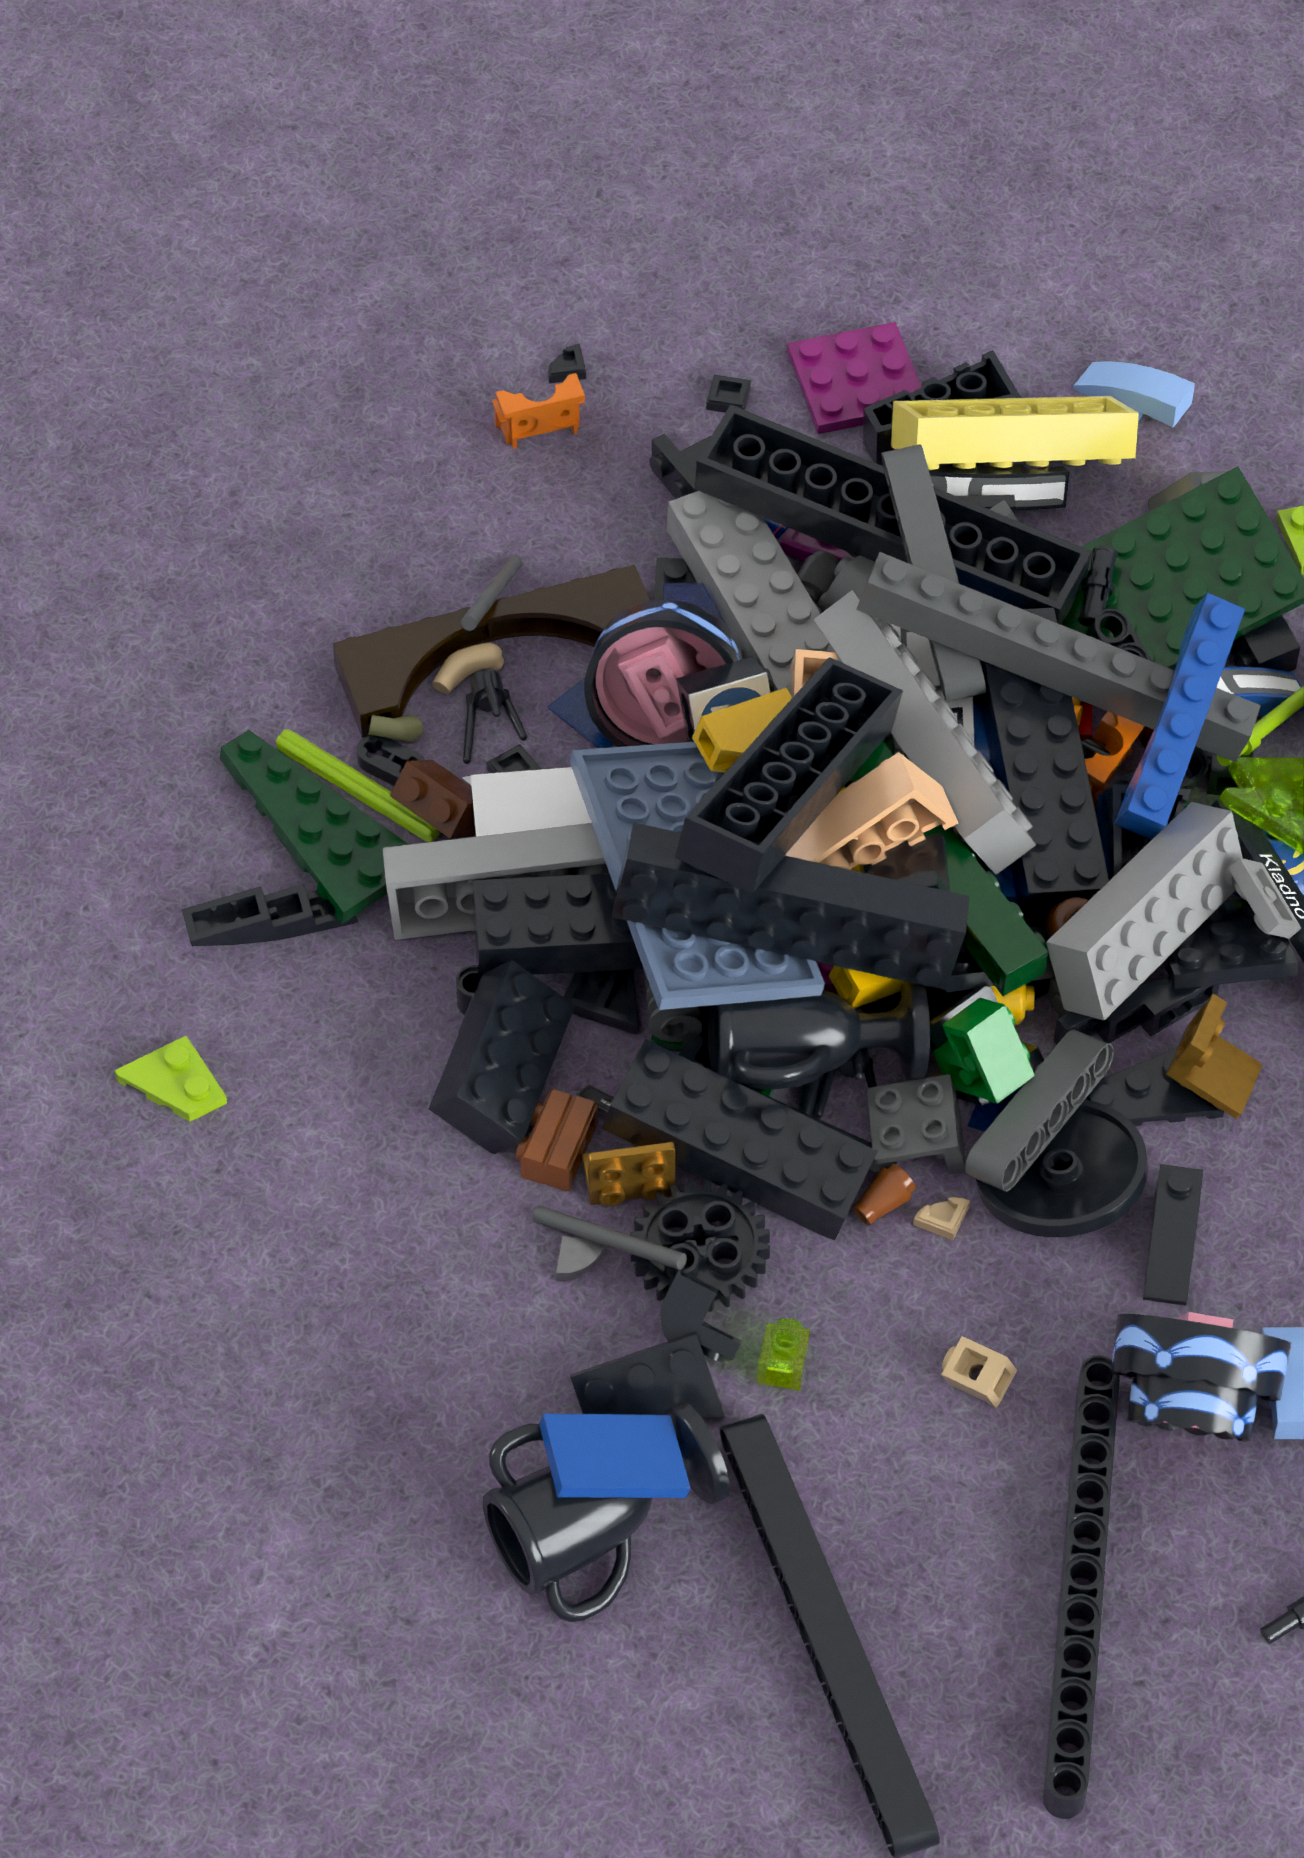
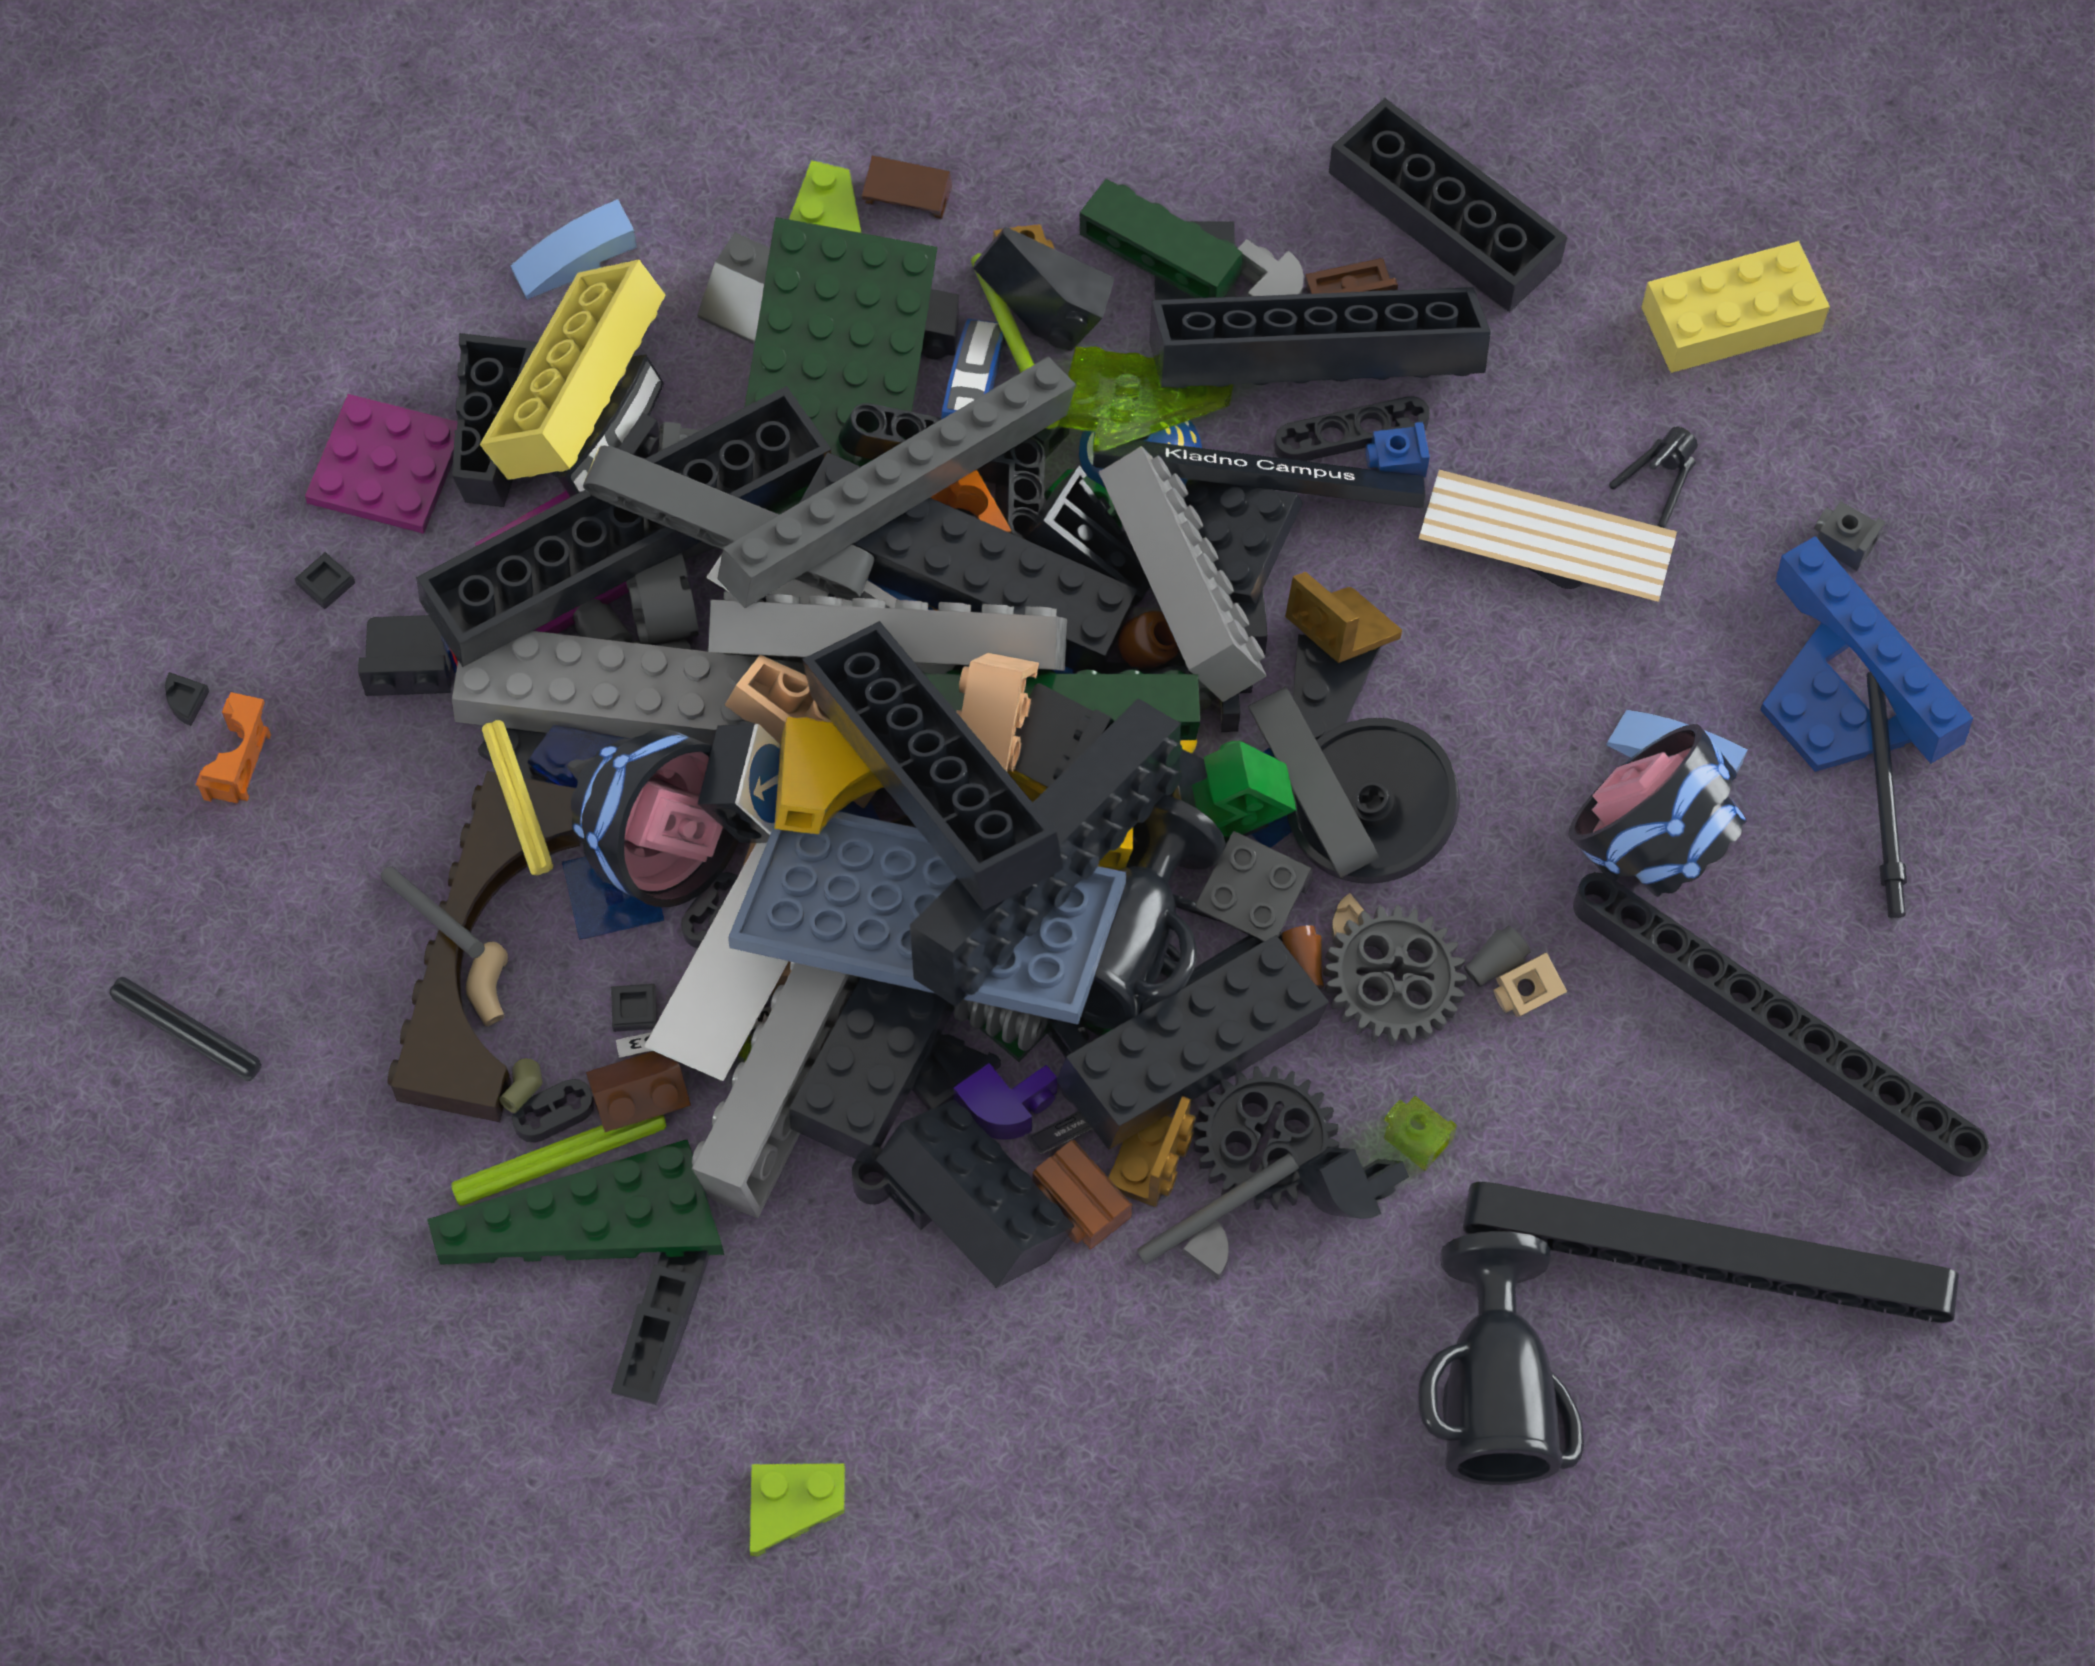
camera: 60 degrees left, 10 degrees up
black plant [463,669,527,764] -> none
blue tile [539,1414,691,1498] -> none
black wing [570,1332,725,1418] -> none
black pin [1078,545,1118,627] -> none
blue arch [1114,593,1245,840] -> none
black slope [1143,1164,1203,1306] -> none
light grey plate [1228,858,1301,938] -> none
none -> black axle [109,977,262,1081]
none -> light yellow axle [482,720,553,876]
none -> dark purple brick [953,1063,1057,1140]
none -> dark grey gear [1323,905,1467,1046]
none -> dark grey cone [1464,925,1531,987]

